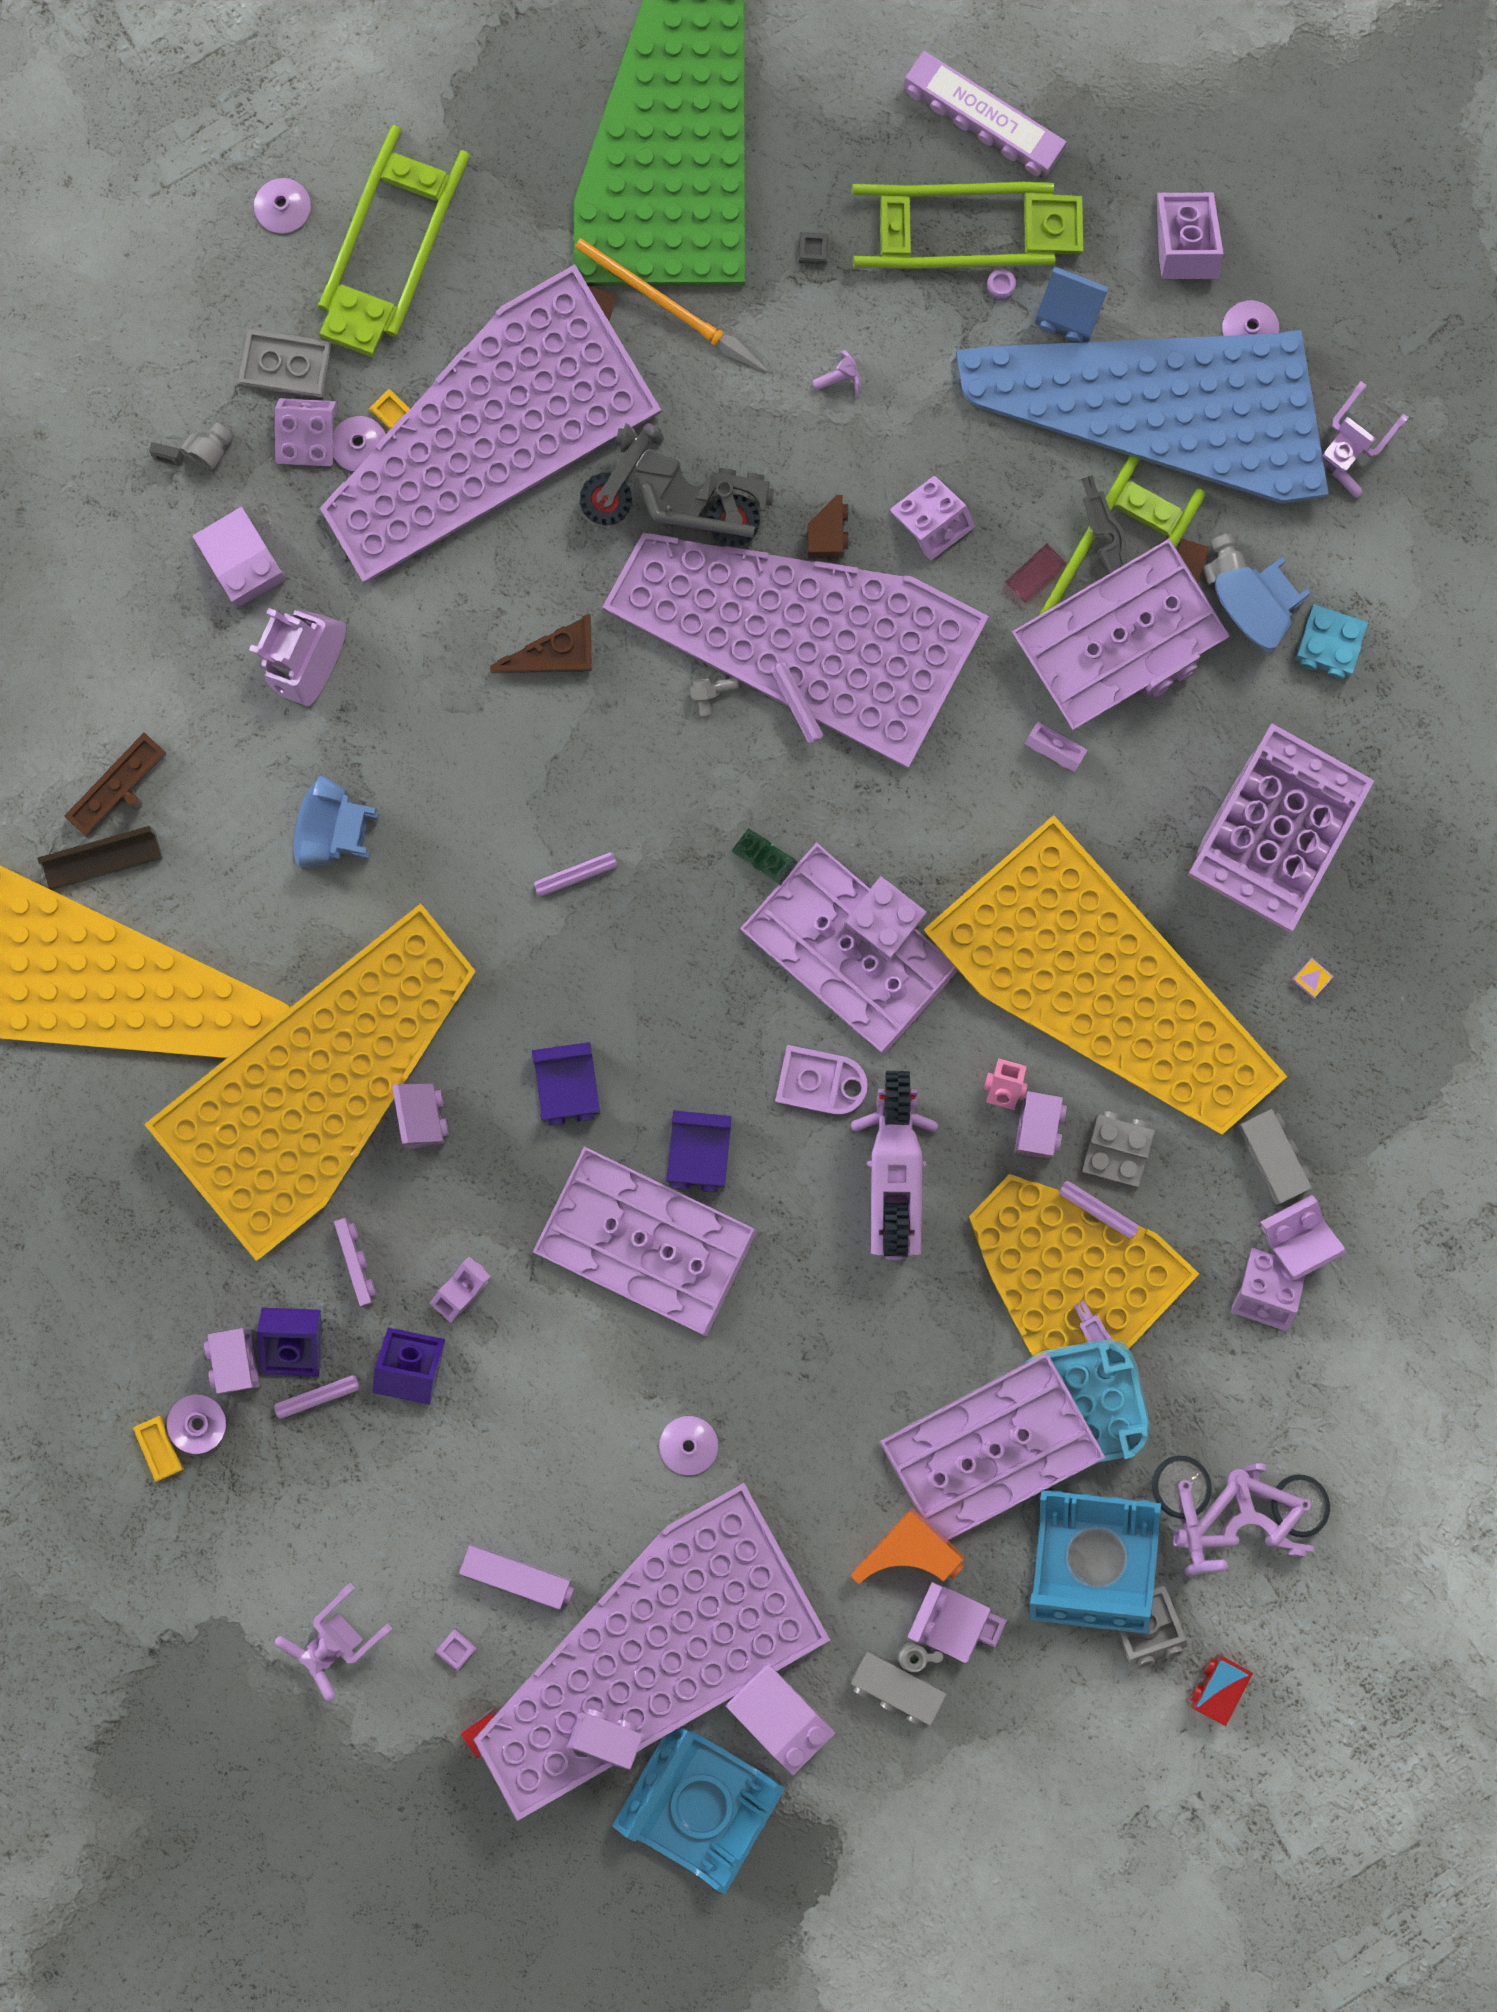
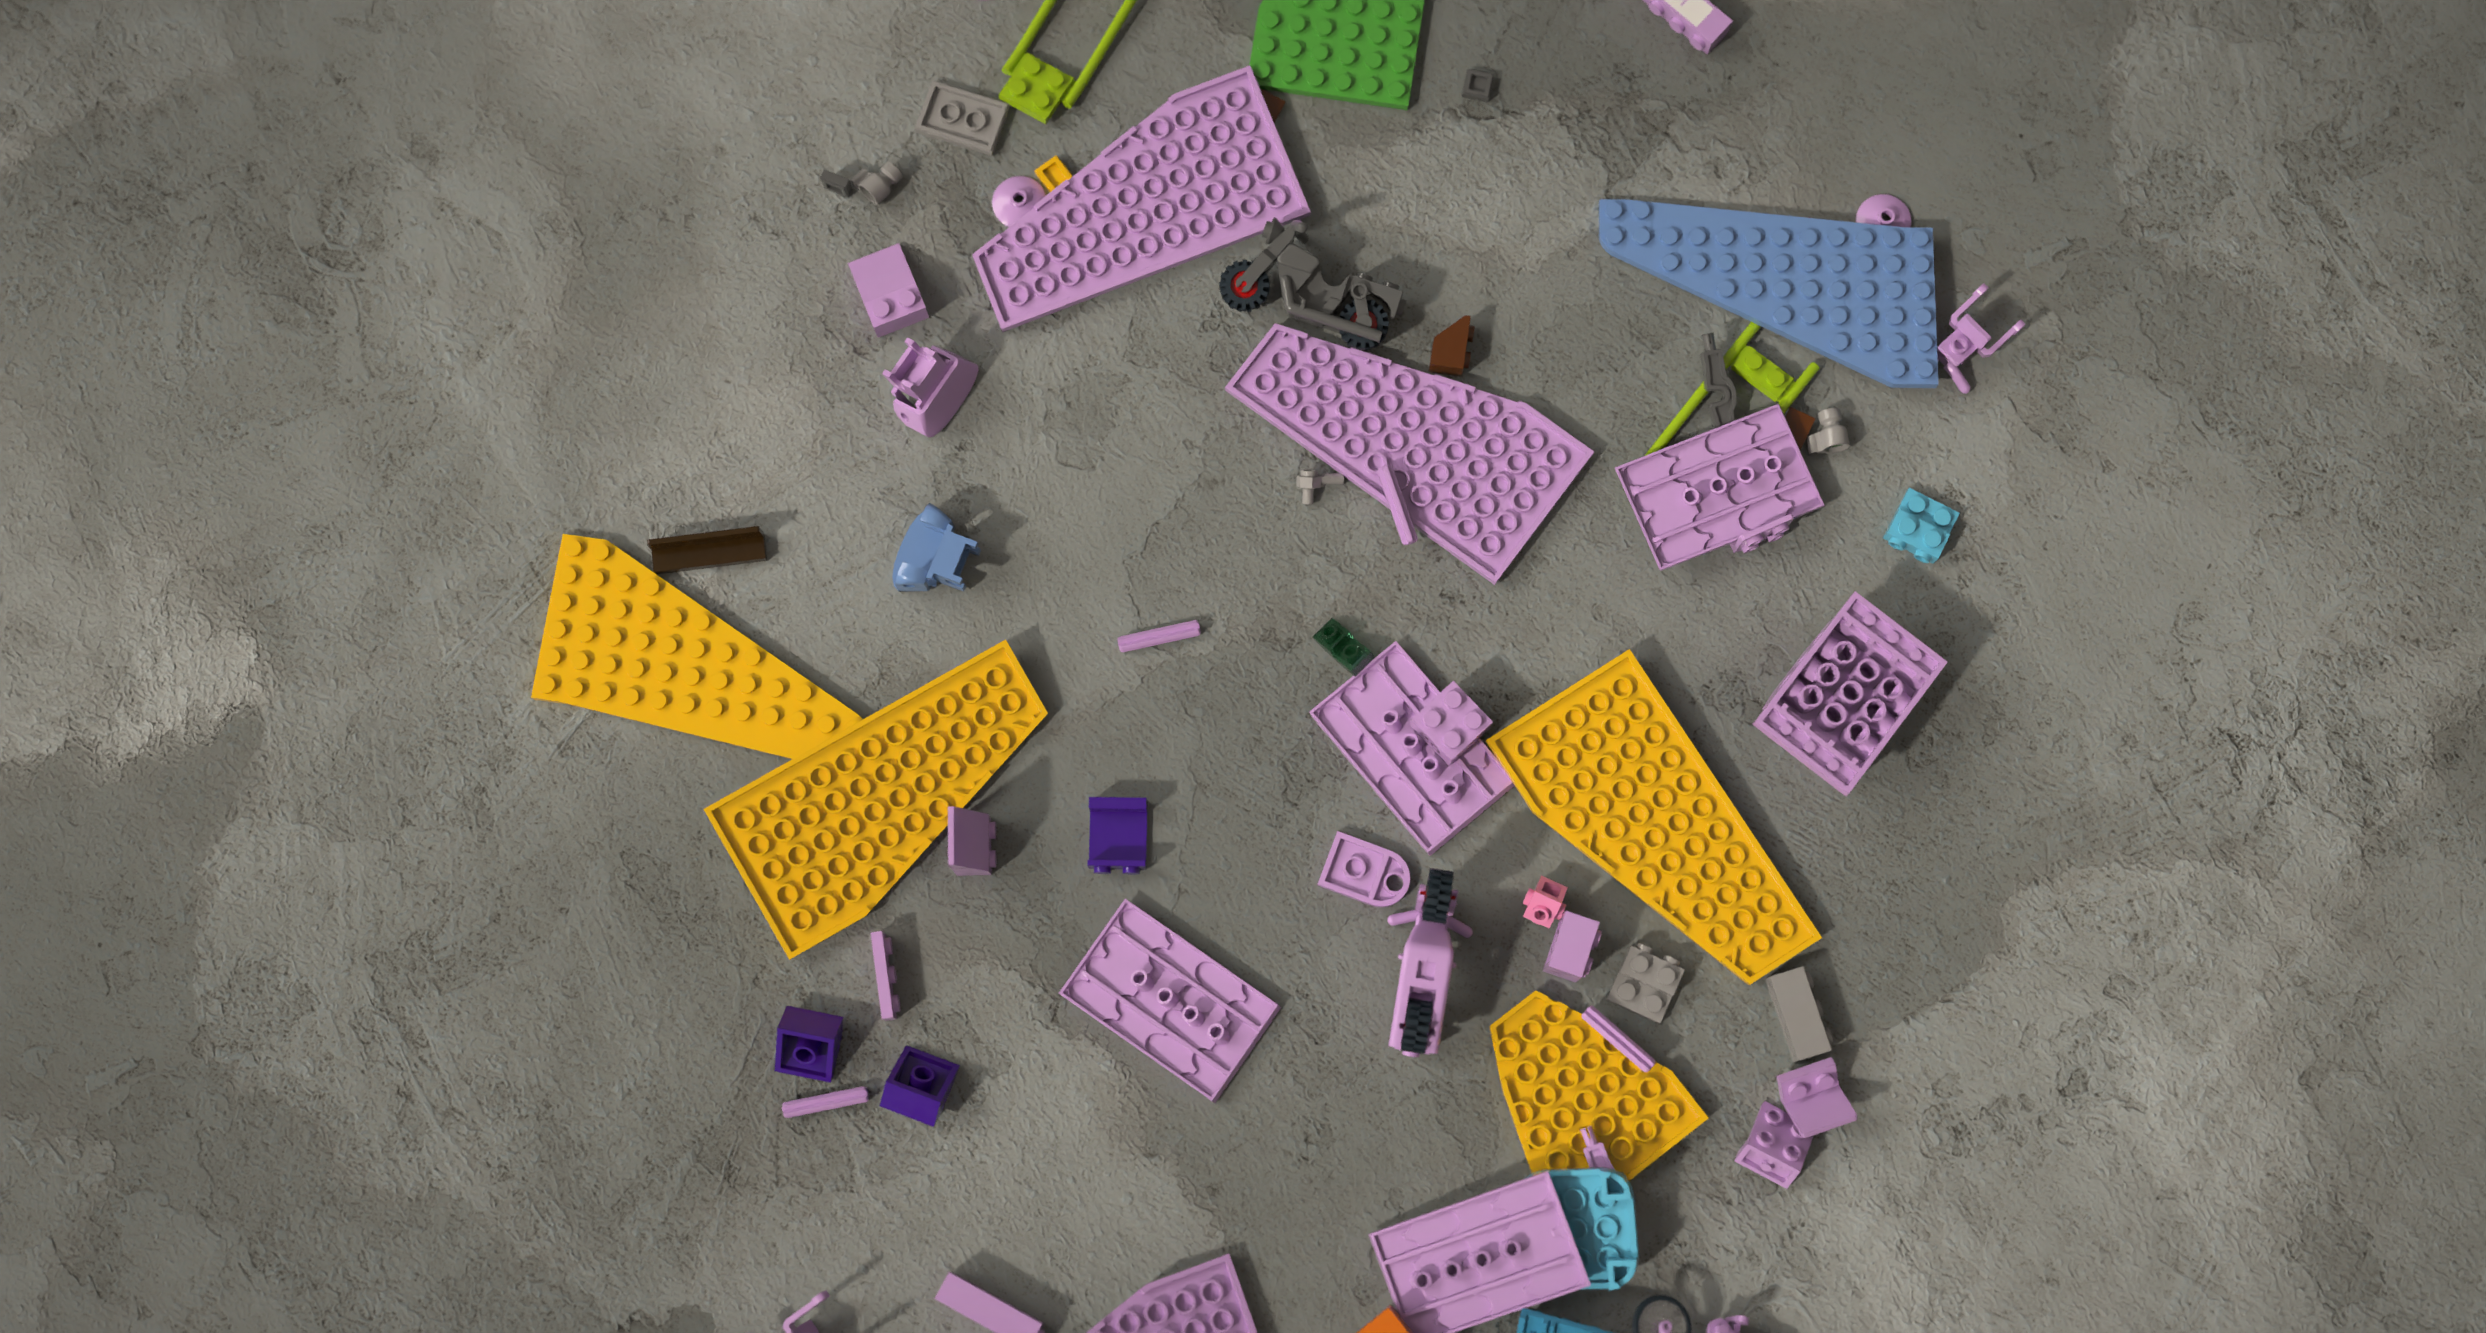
camera: 10 degrees right, 5 degrees down
reddish brown plate [64,732,167,837] -> none
yellow tile [133,1416,184,1482] -> none
lavender dish [167,1394,226,1454] -> none
lavender brick [204,1328,260,1393] -> none
lavender bracket [275,398,337,466] -> none
lavender brick [430,1257,491,1323] -> none
reddish brown wing [490,614,592,674] -> none
light orange piece [575,238,768,373] -> none
lavender dish [659,1416,718,1475] -> none
dark purple panel [666,1110,732,1192] -> none
lavender plant [813,350,862,398] -> none
lime plate [852,182,1083,269] -> none
lavender bracket [890,476,976,561] -> none
lavender tile [987,269,1016,299] -> none
clear pink tile [1005,543,1067,603] -> none
lavender plate [1024,722,1088,772] -> none
medium blue slope [1035,266,1109,343] -> none
lavender slope [1157,192,1224,279] -> none
medium blue piece [1214,557,1311,654] -> none
tile [1292,958,1334,999] -> none

